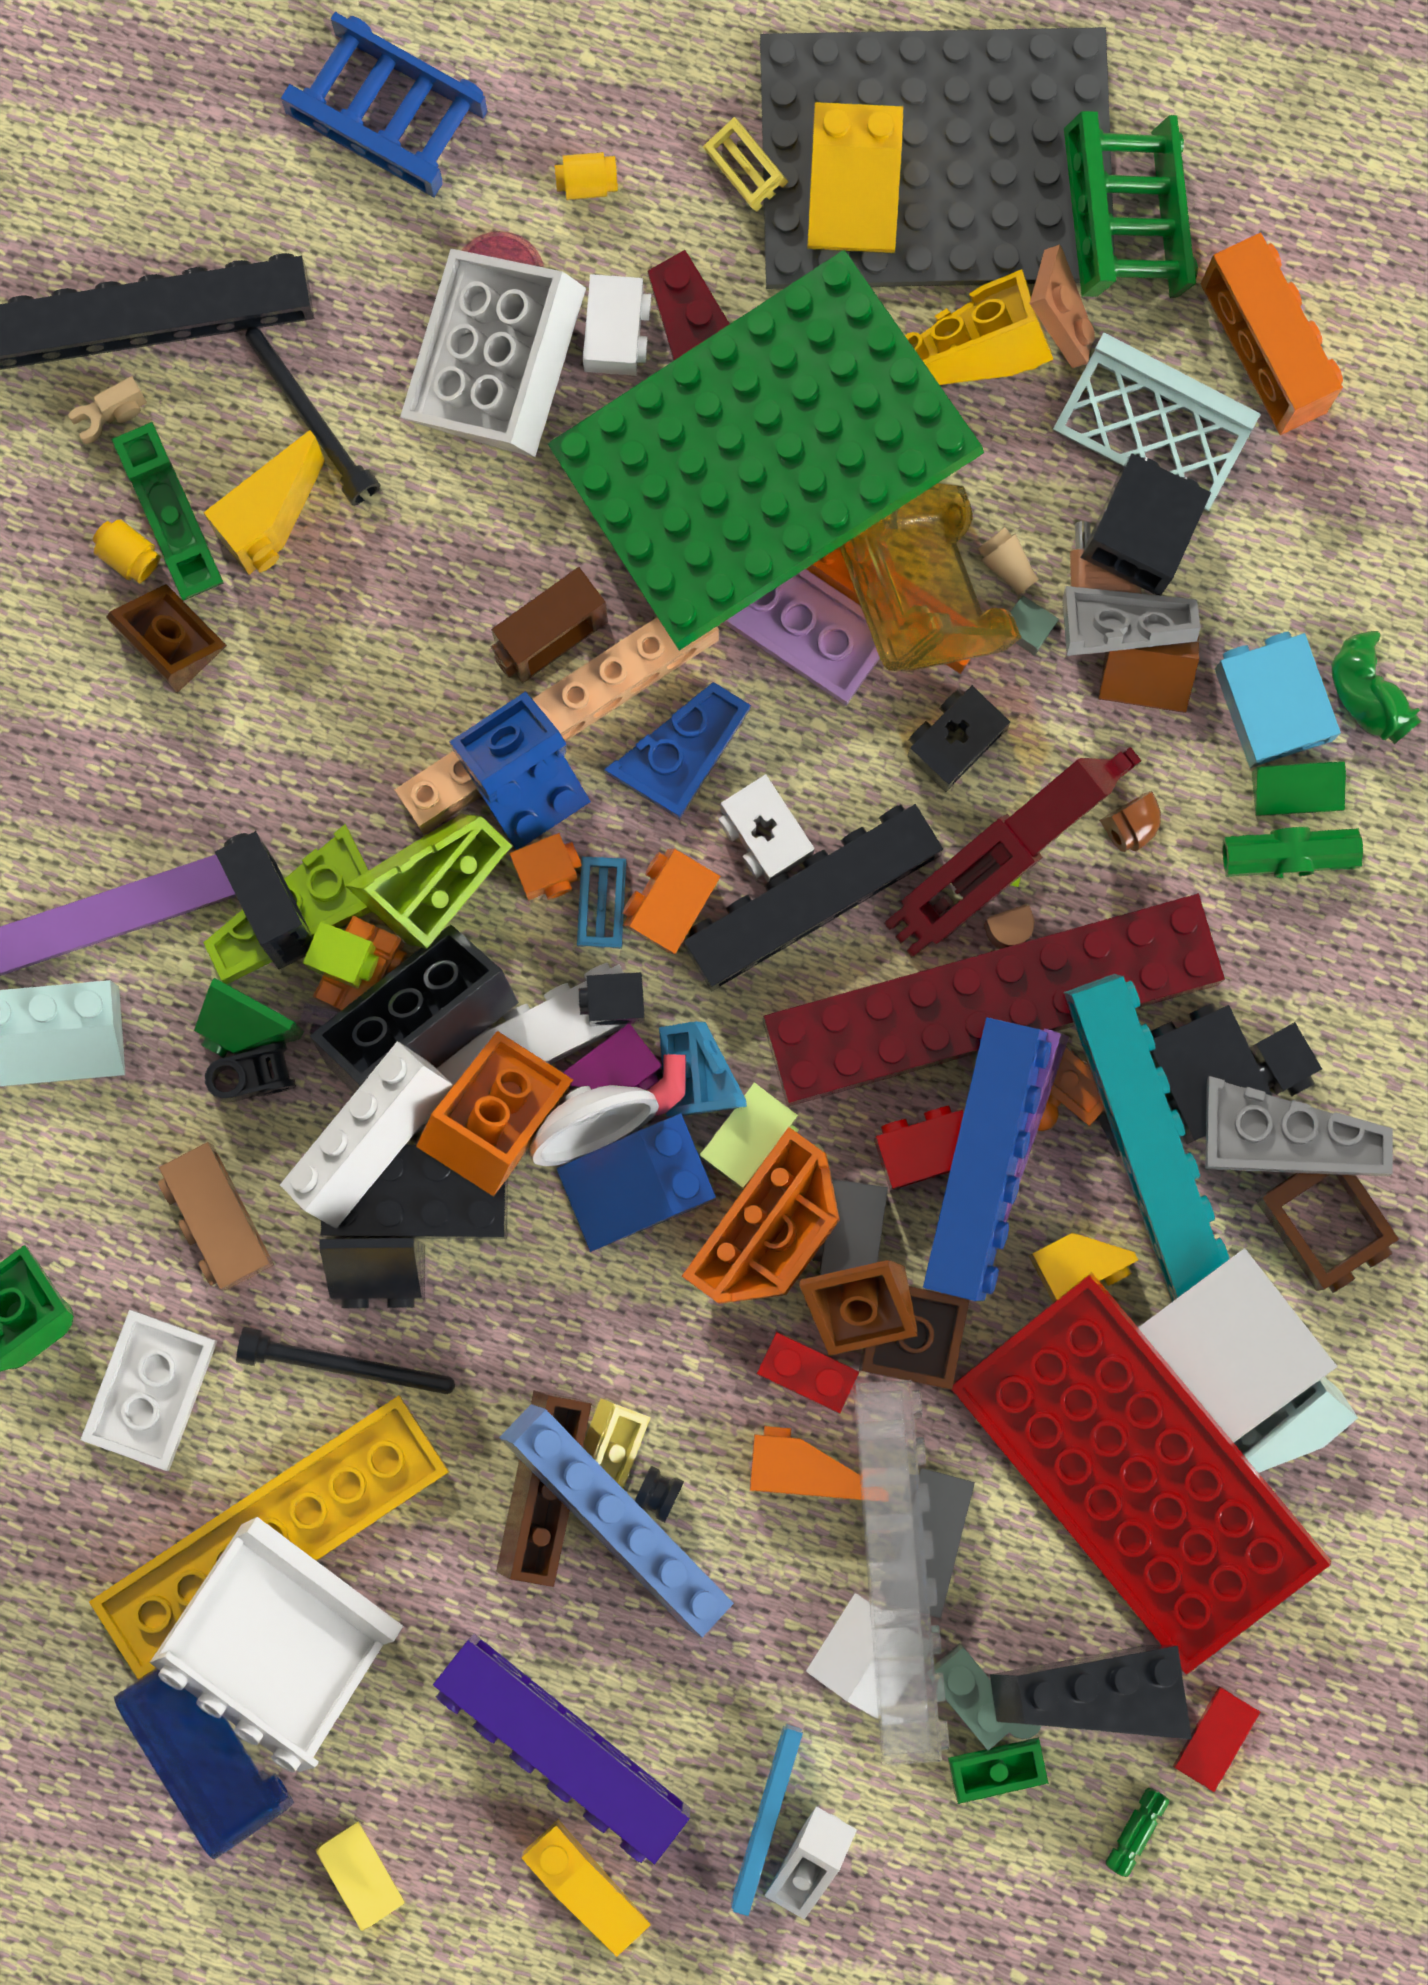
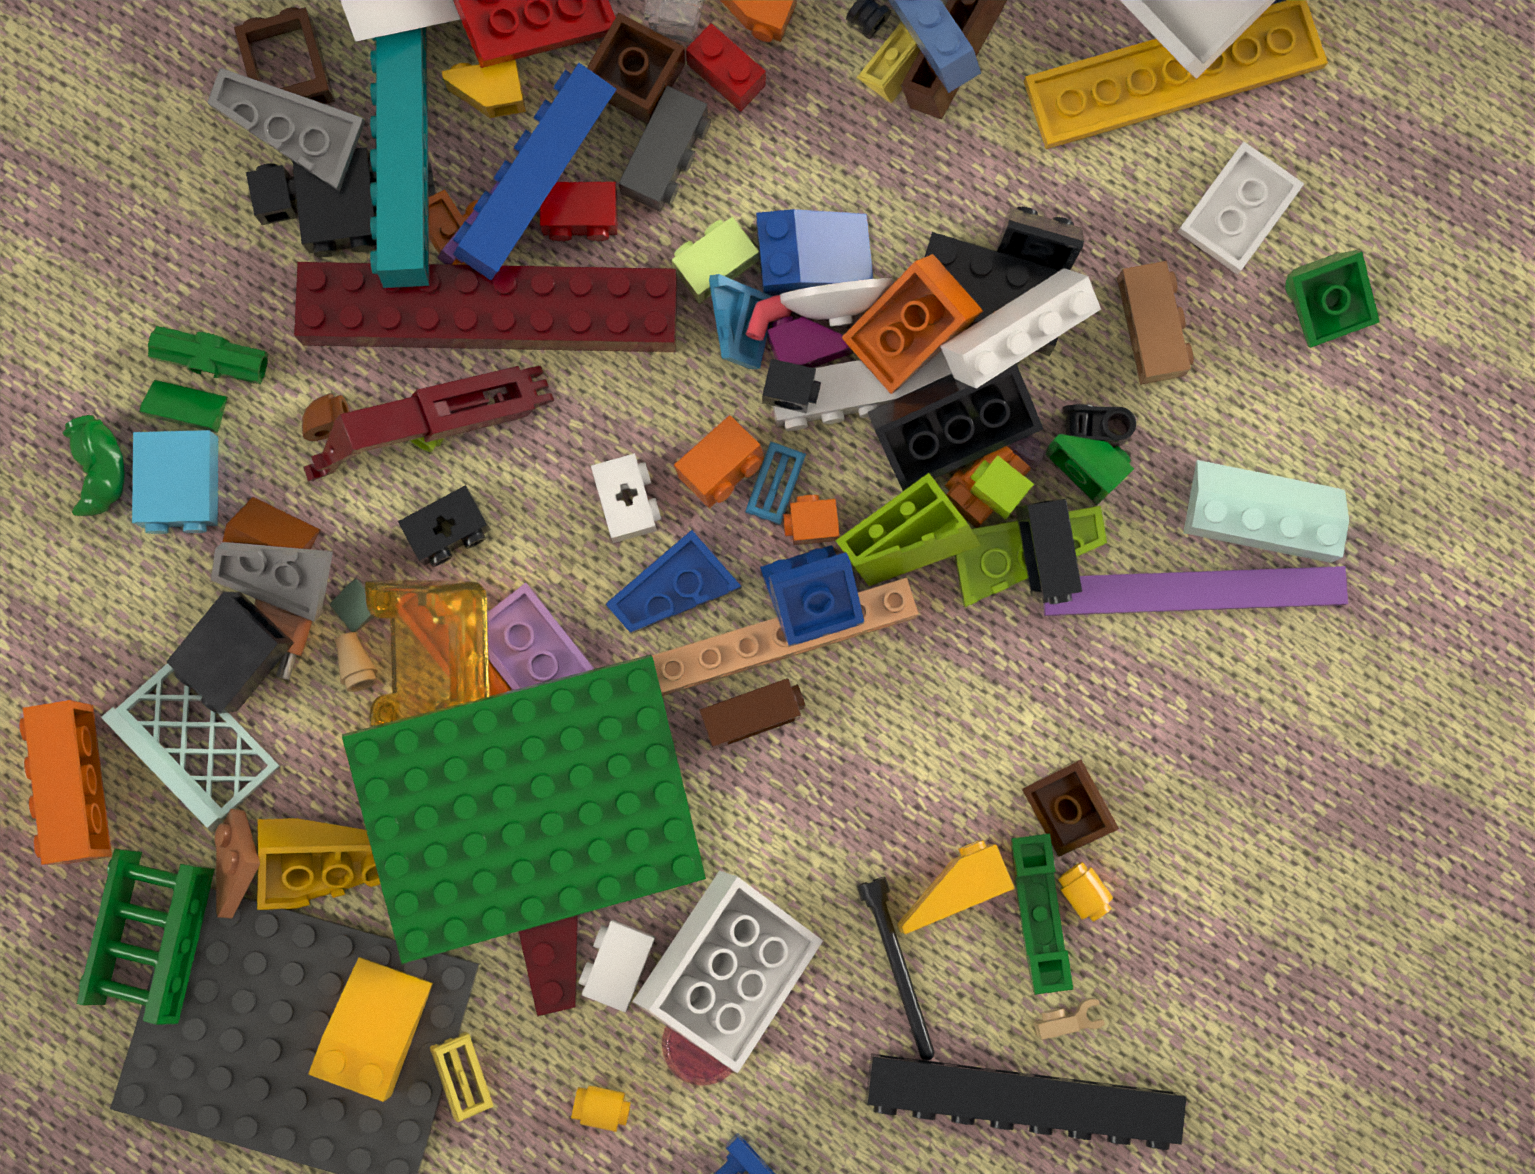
camera: 165 degrees left, 0 degrees up
black piece [236,1327,455,1394] -> none
orange wedge [682,1127,840,1304] -> none
black brick [684,804,944,992] -> none
dark orange slope [799,1260,917,1356] -> none
medium nougat brick [983,904,1035,949] -> none

